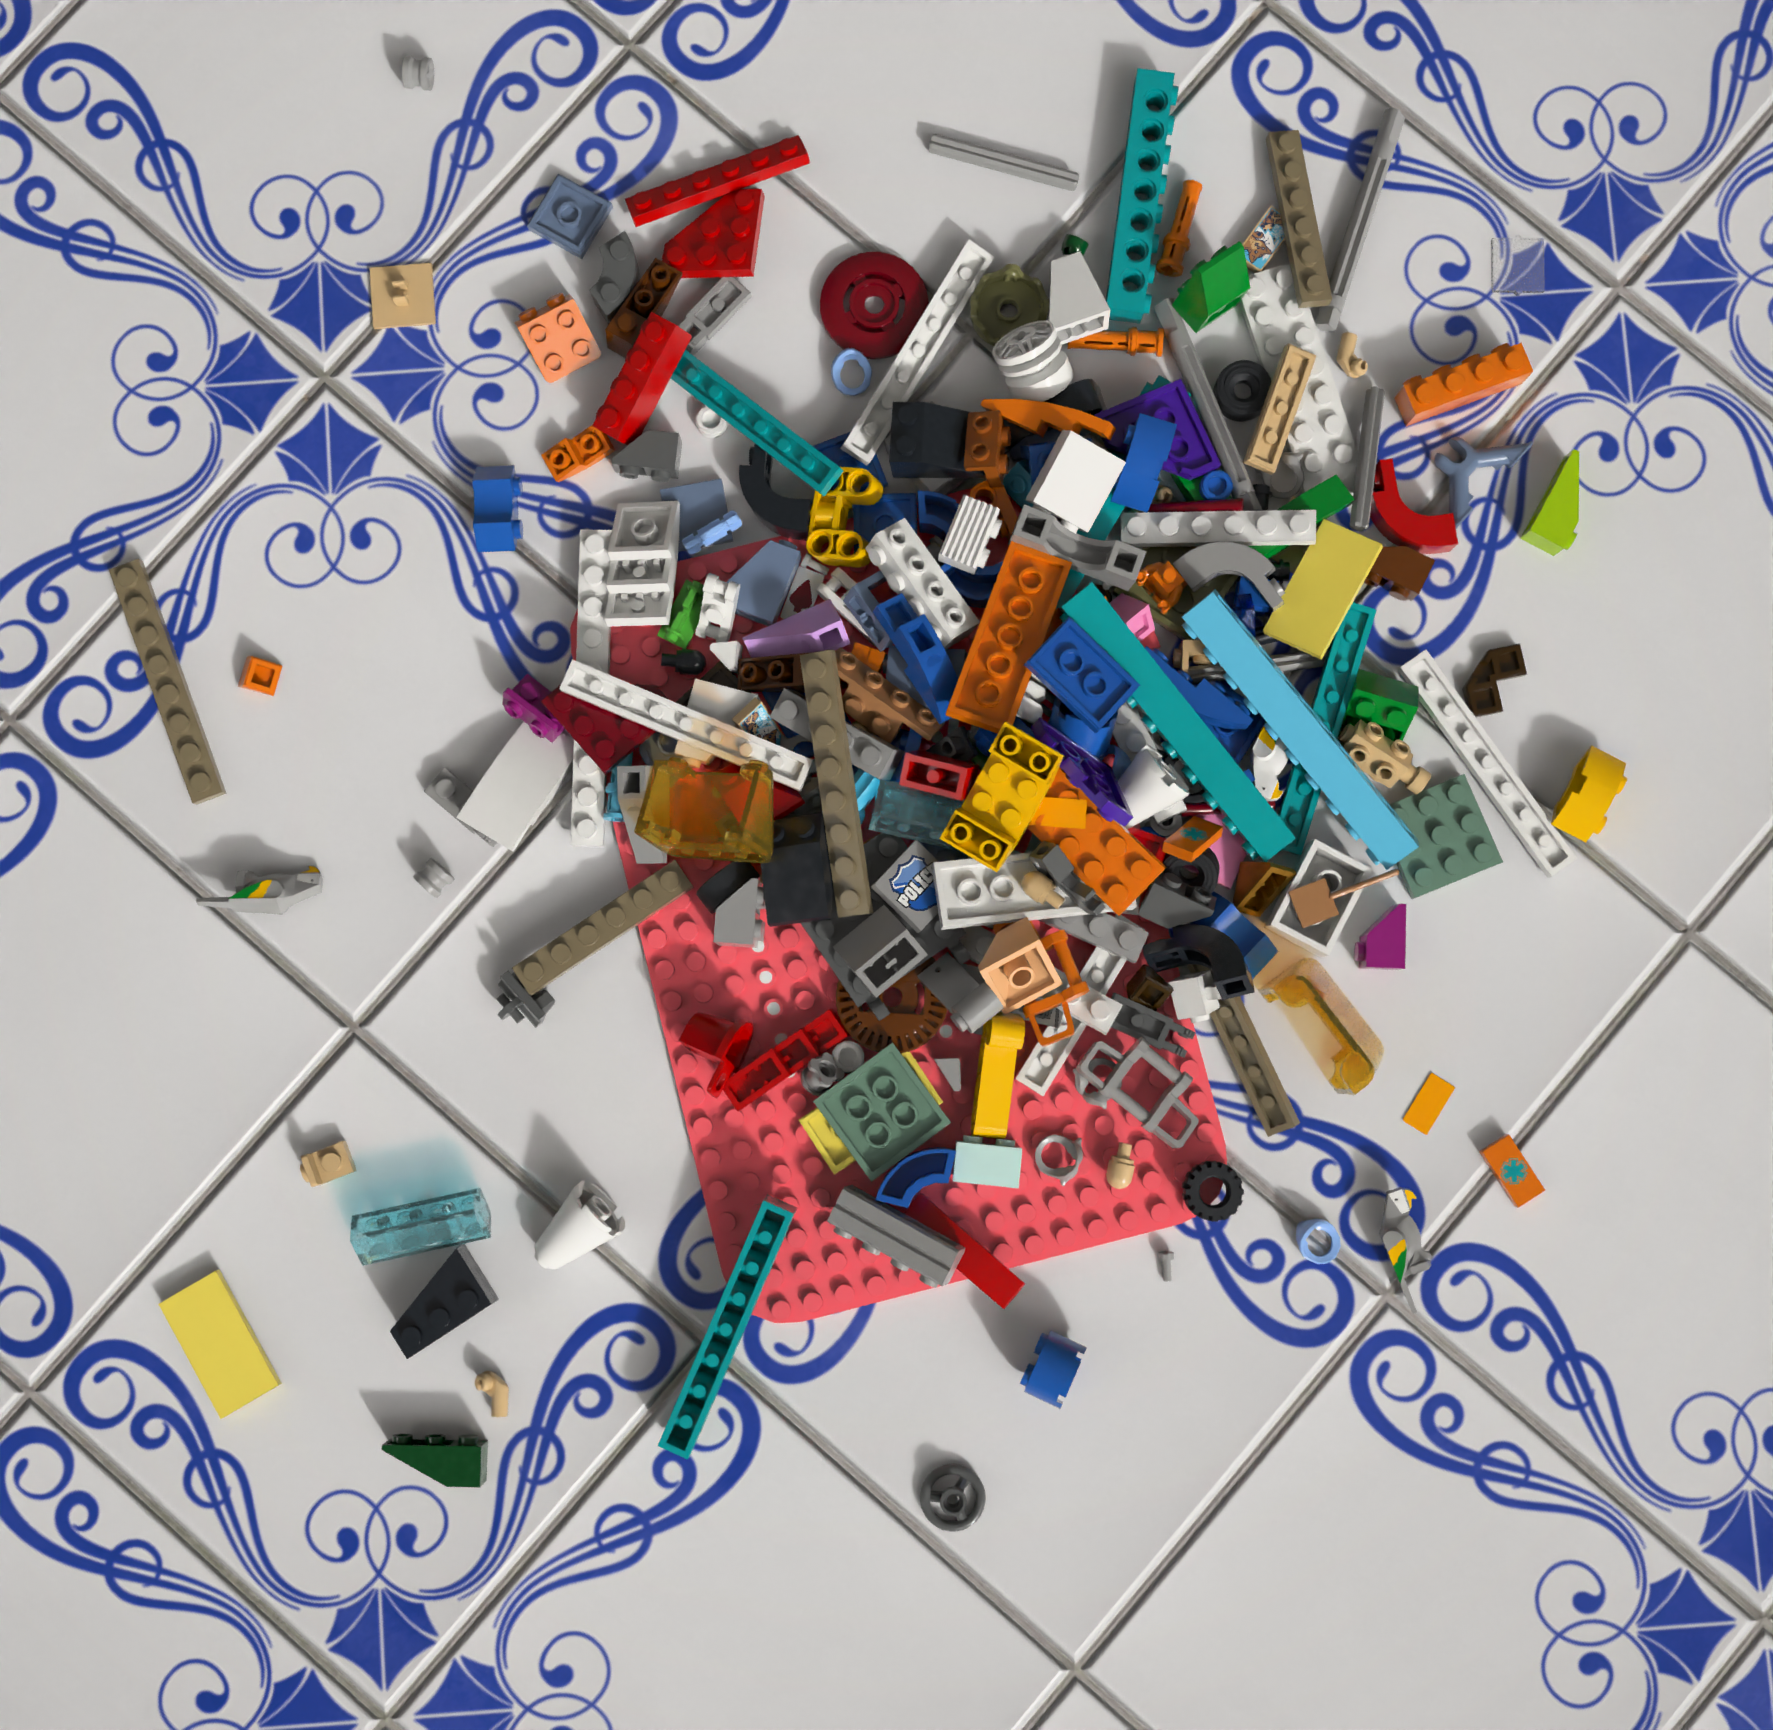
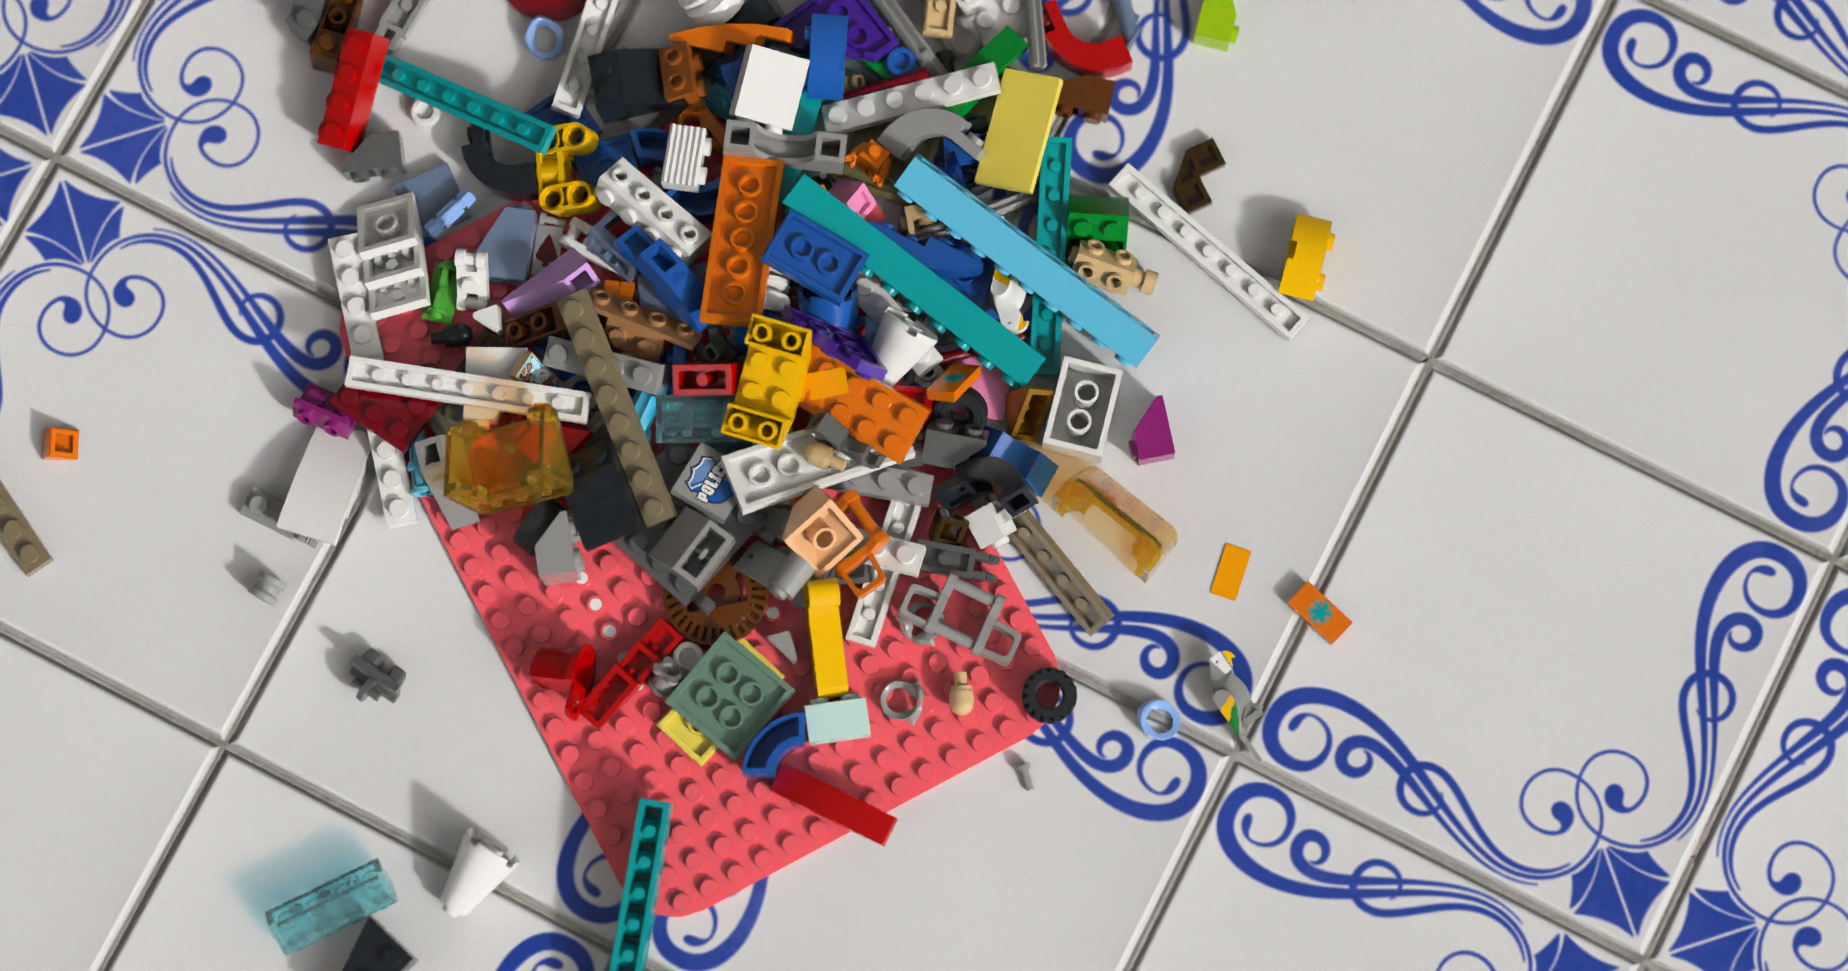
camera: 15 degrees left, 5 degrees down
light grey animal [196,866,323,914] -> none
tan bracket [300,1141,357,1187] -> none
tan piece [369,263,436,329] -> none
blue brick [472,465,523,552] -> none
dark tan plate [512,860,694,996] -> none
orange bracket [514,293,601,383] -> none
orange slope [541,424,616,482] -> none
light grey brick [827,1185,966,1288] -> none
blue brick [1020,1330,1087,1409] -> none
medium nougat piece [1288,869,1399,928] -> none
sand green plate [1390,774,1503,899] -> none

